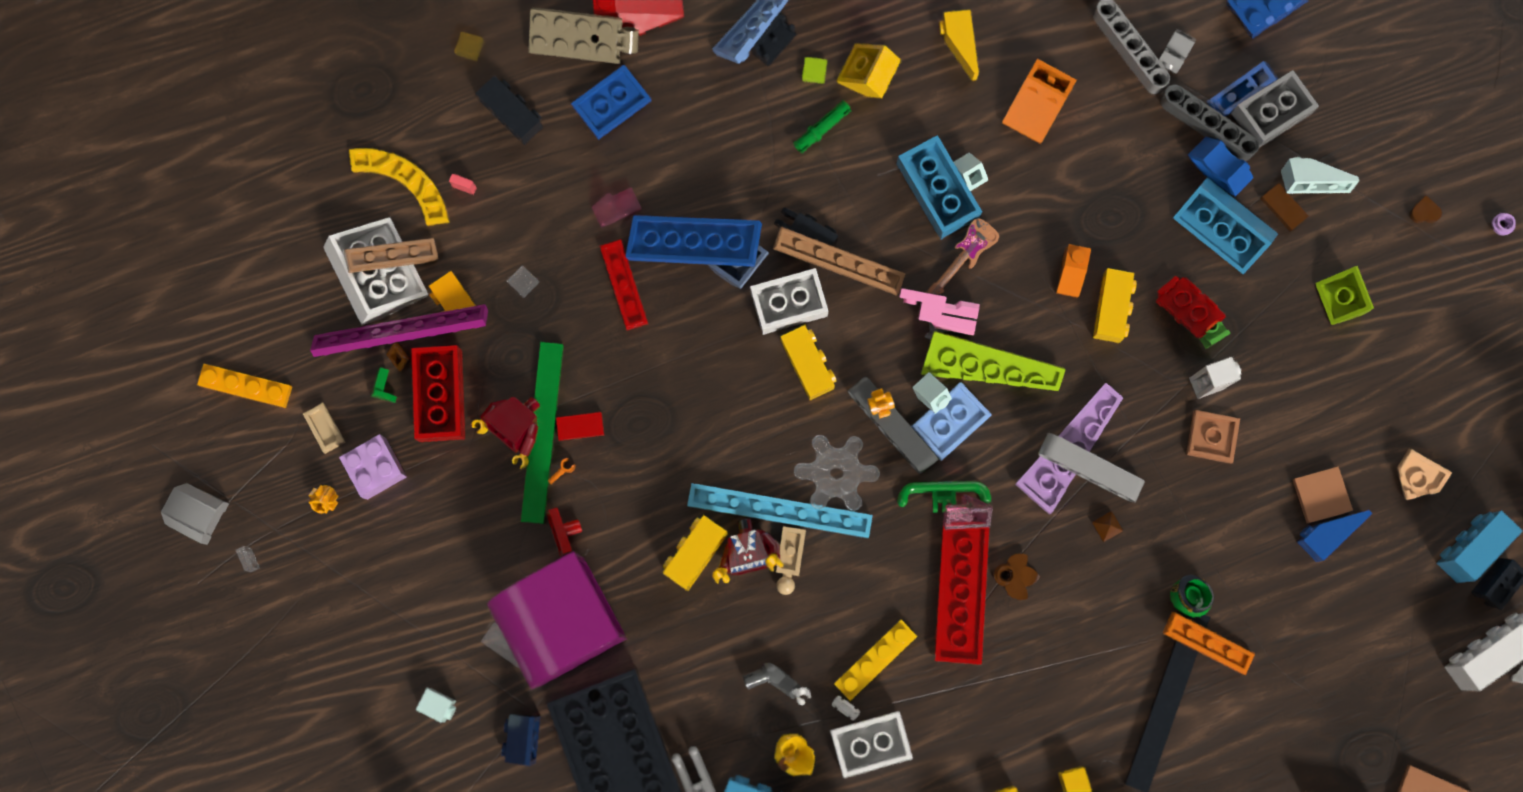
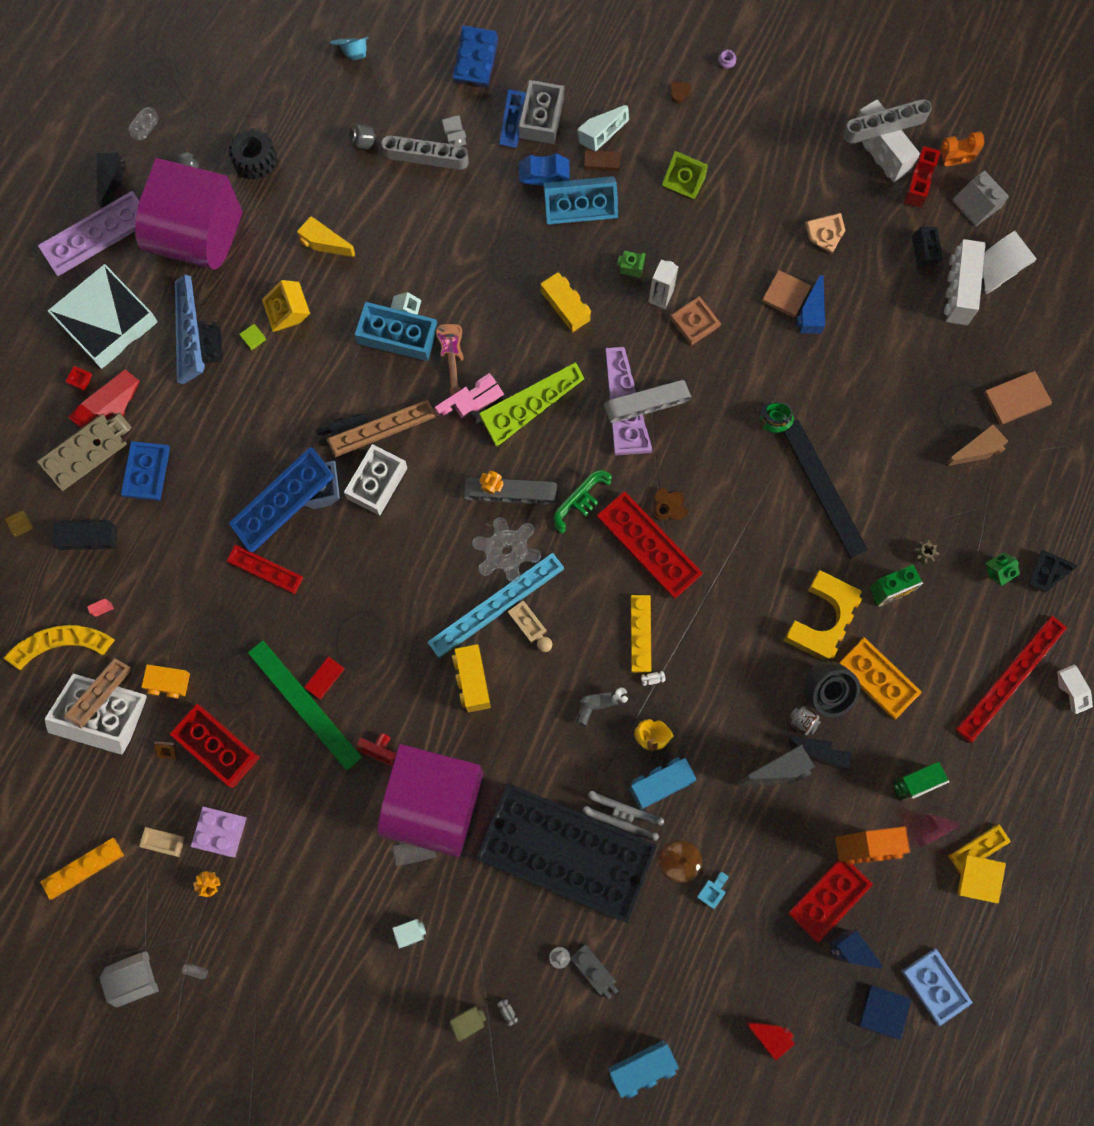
camera: 50 degrees left, 5 degrees down
magenta plate [310,304,488,357] -> none
green tile [370,367,397,403] -> none
dark red torso [472,397,540,469] -> none
dark blue slope [502,714,541,766] -> none
clear tile [507,265,539,298] -> none
orange hand [547,458,576,484] -> none
clear pink slope [592,188,641,228] -> none
torso [712,519,784,584] -> none
yellow brick [780,325,836,401] -> none
green pin [793,100,851,154] -> none
white brick [830,711,913,778] -> none
light blue tile [911,382,992,461] -> none
light aqua brick [912,373,952,414] -> none
clear pink slope [943,494,993,530] -> none
orange slope [1002,59,1076,144] -> none
orange slope [1056,244,1091,298] -> none
reddish brown slope [1091,511,1123,542] -> none
red piece [1156,276,1226,339] -> none
dark grey beam [1160,85,1259,161] -> none
orange tile [1163,612,1255,675] -> none
dark azure brick [1436,511,1523,583] -> none

